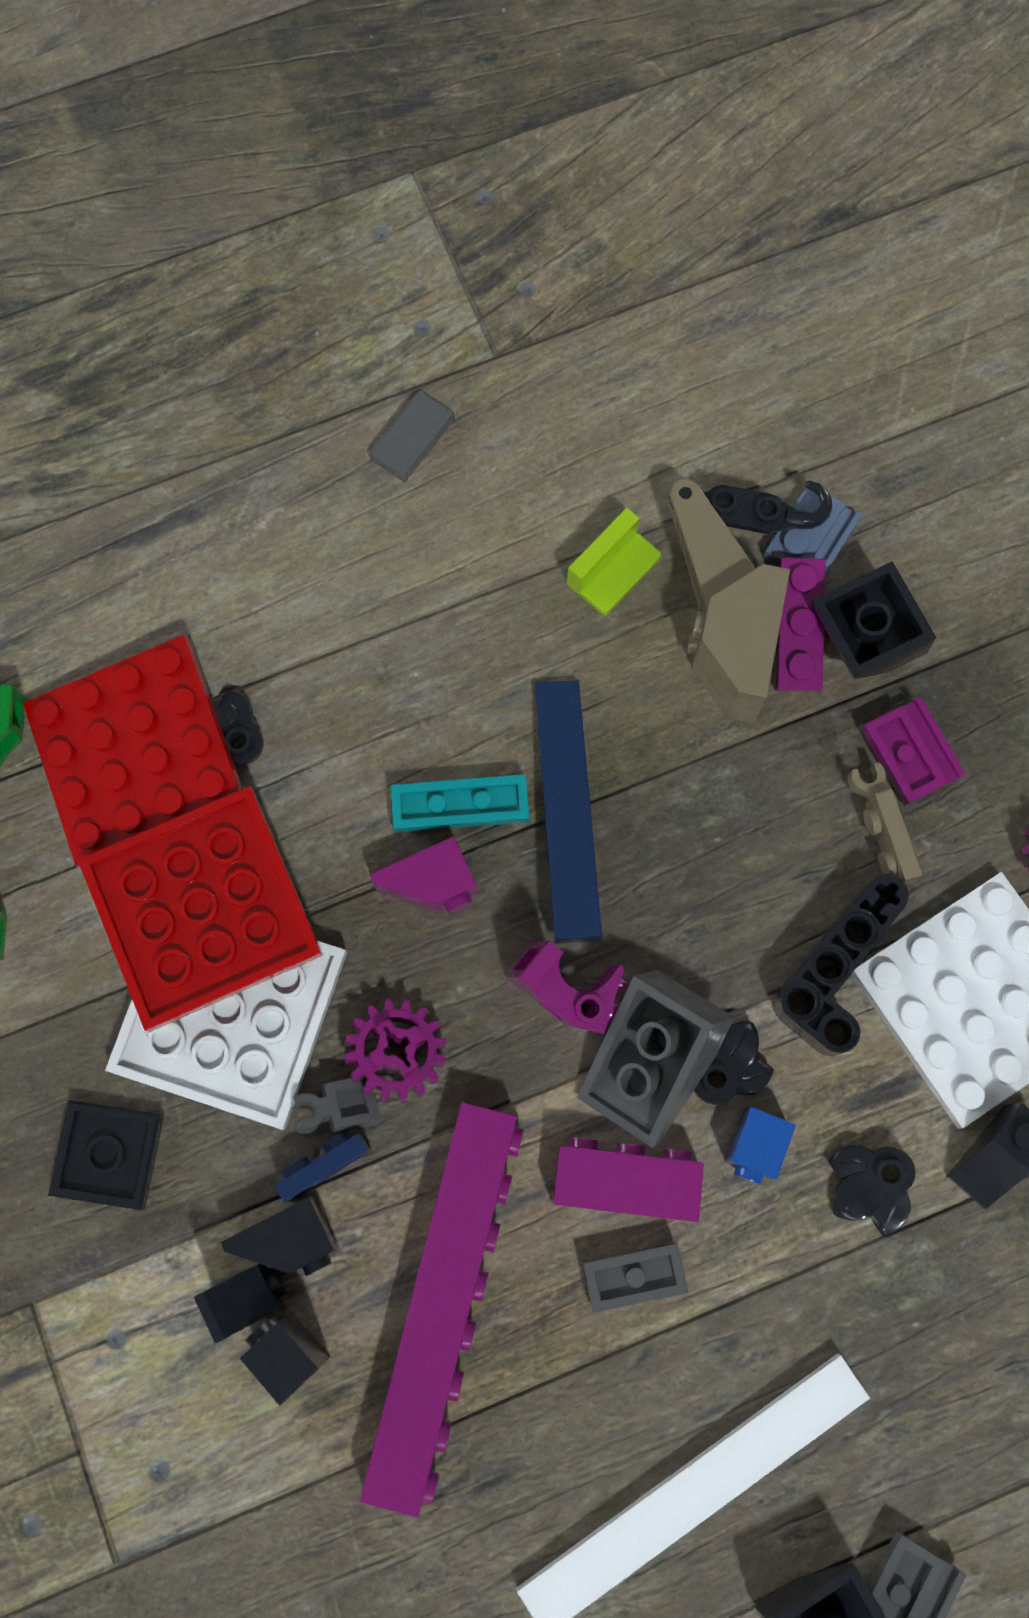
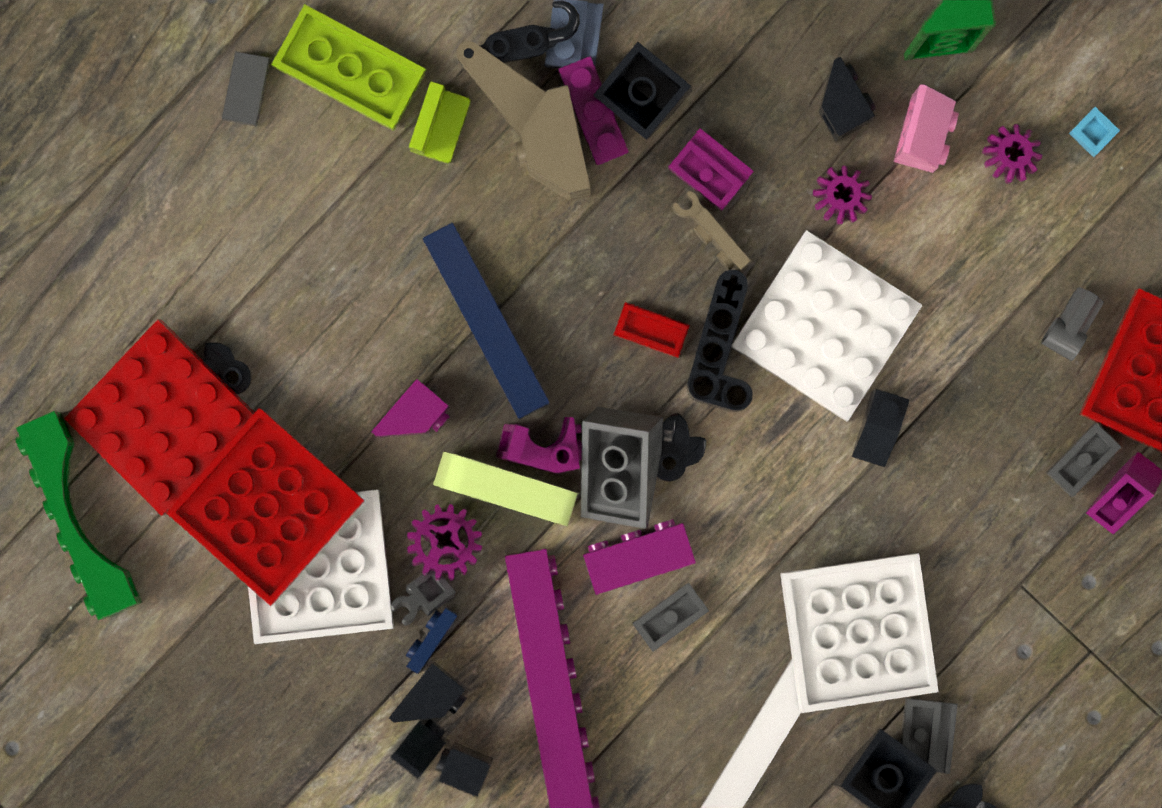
camera: 25 degrees left, 10 degrees up
black tile [48,1100,164,1211] -> none
teal plate [391,774,529,833] -> none
blue brick [725,1107,796,1185] -> none
black plate [829,1145,916,1237] -> none
none -> lime plate [271,4,426,131]
none -> yellowish green beam [433,452,578,527]
none -> red tile [613,302,690,358]
none -> white plate [780,553,938,713]

